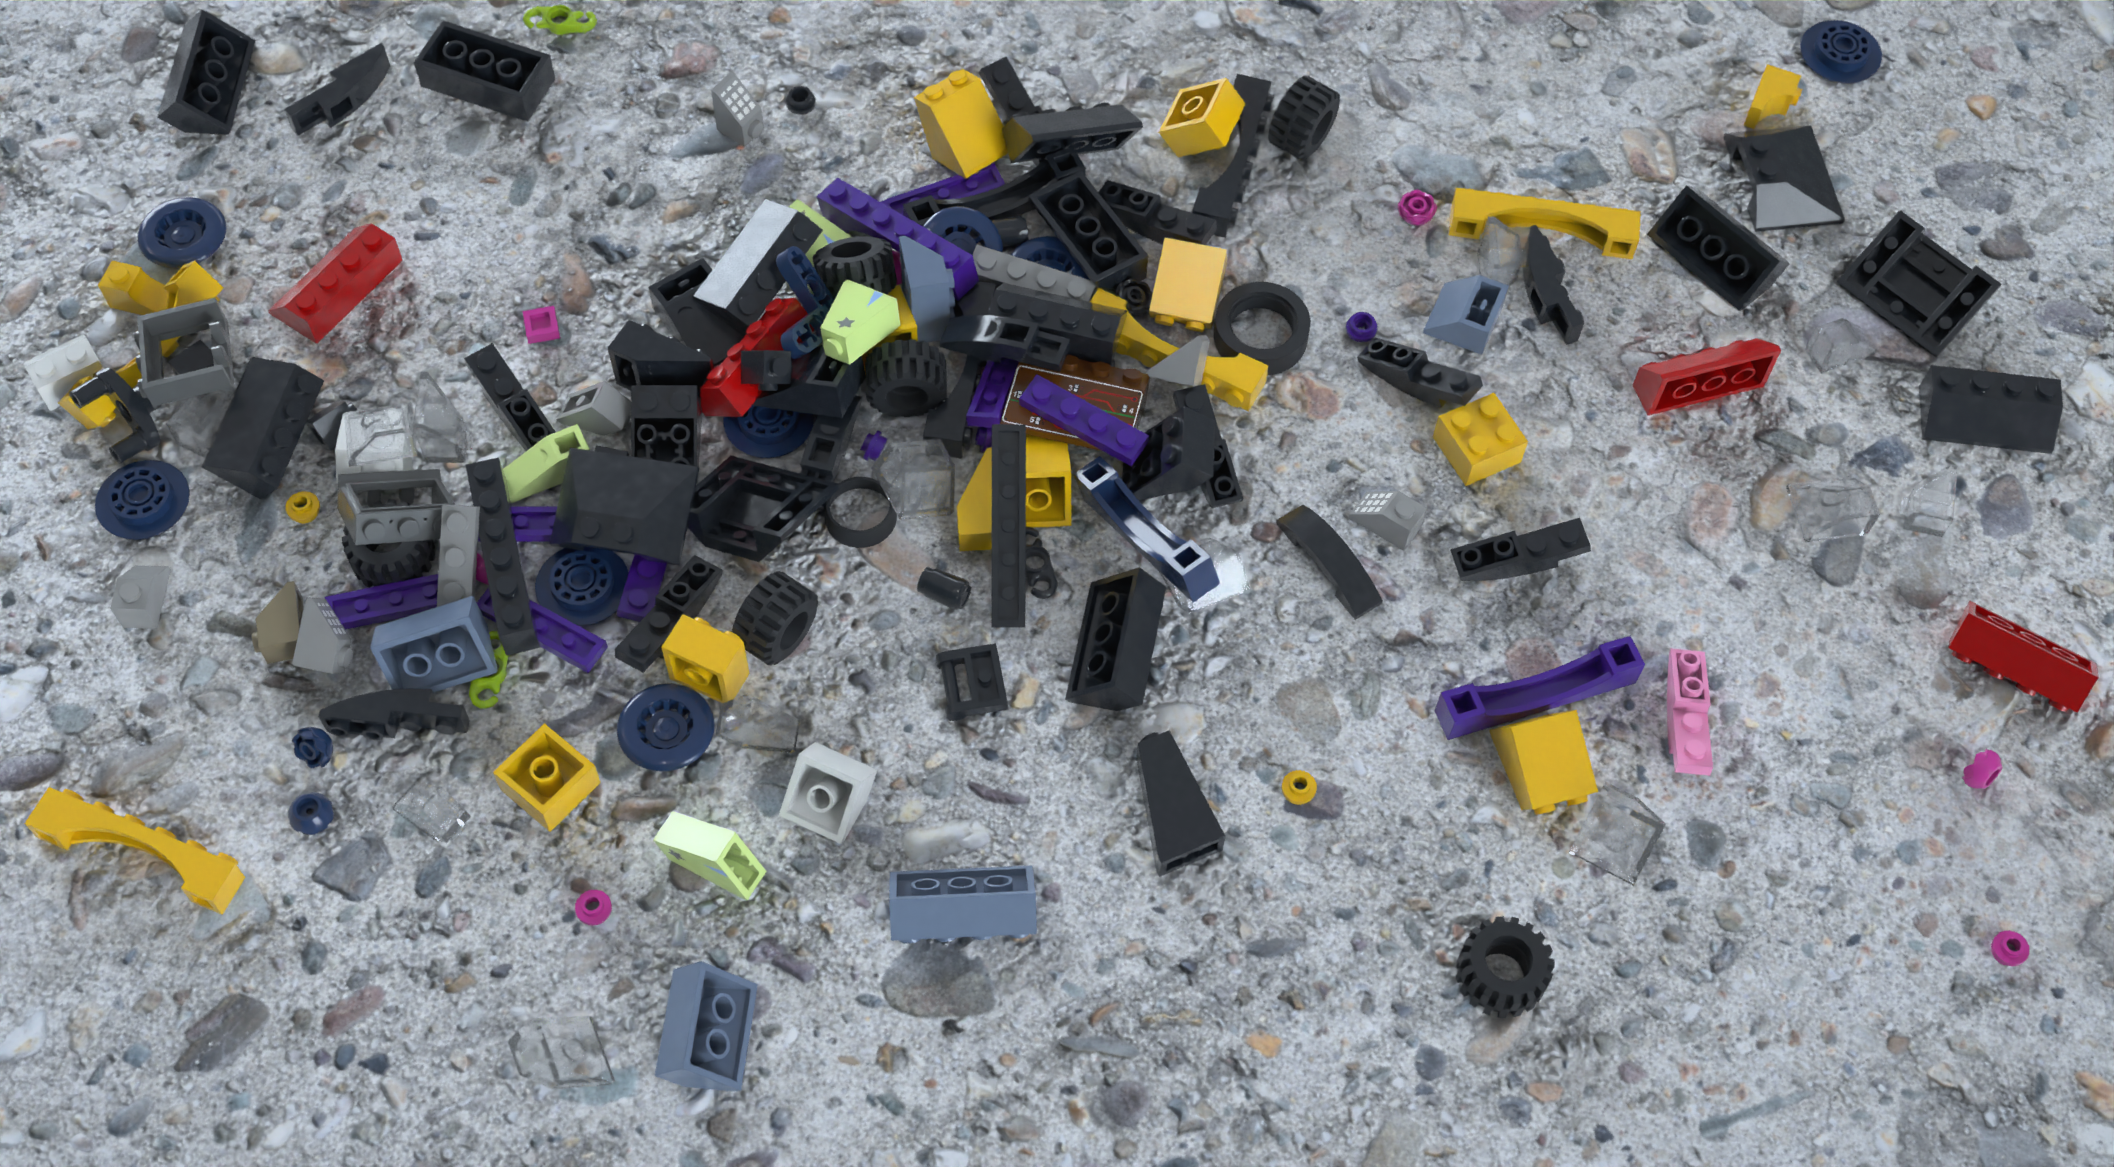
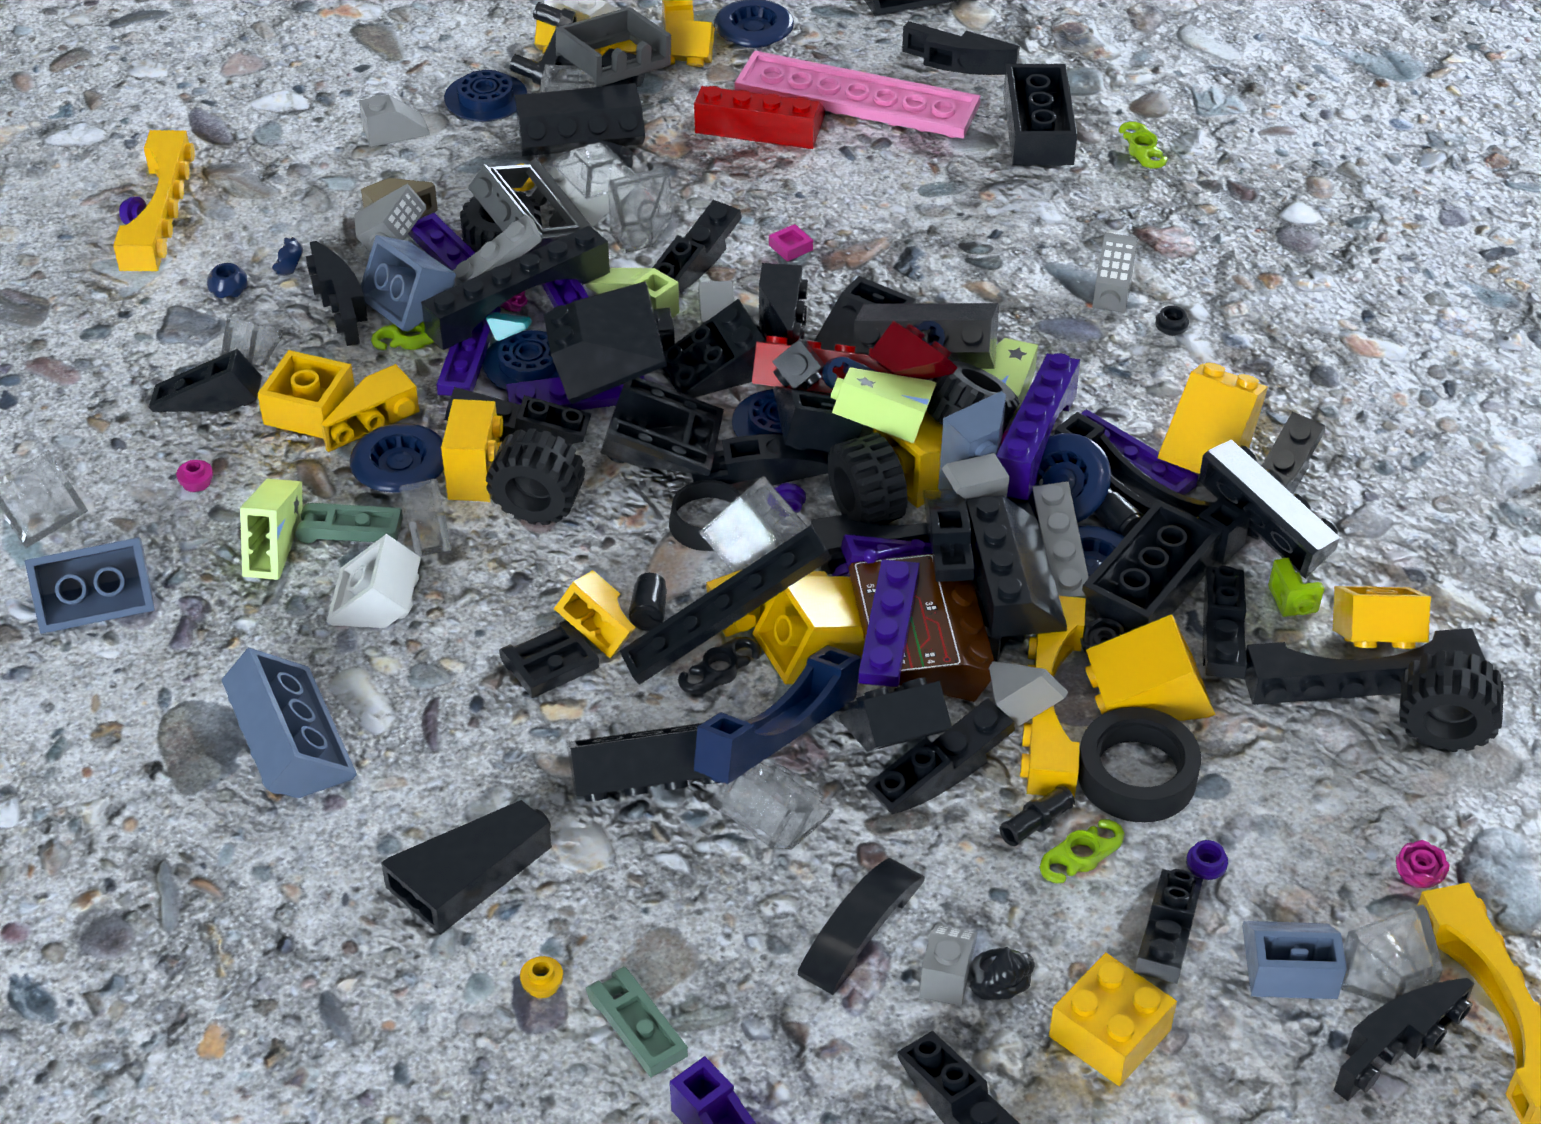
camera: 70 degrees right, 15 degrees down
none -> dark purple plate [119,196,147,225]
none -> black slope [149,349,262,412]
none -> sand green plate [295,503,403,544]
none -> yellow slope [321,364,420,452]
none -> slope [486,312,532,341]
none -> yellow arch [554,570,636,658]
none -> sand green plate [586,966,688,1078]
none -> bright pink plate [735,51,981,139]
none -> dark purple hinge [863,539,926,564]
none -> dark red slope [868,320,958,380]
none -> light grey slope [941,453,1009,499]
none -> black piece [969,947,1035,1000]
none -> black pin [999,785,1075,846]
none -> lime piece [1039,819,1125,883]
none -> lime bracket [1268,558,1324,617]

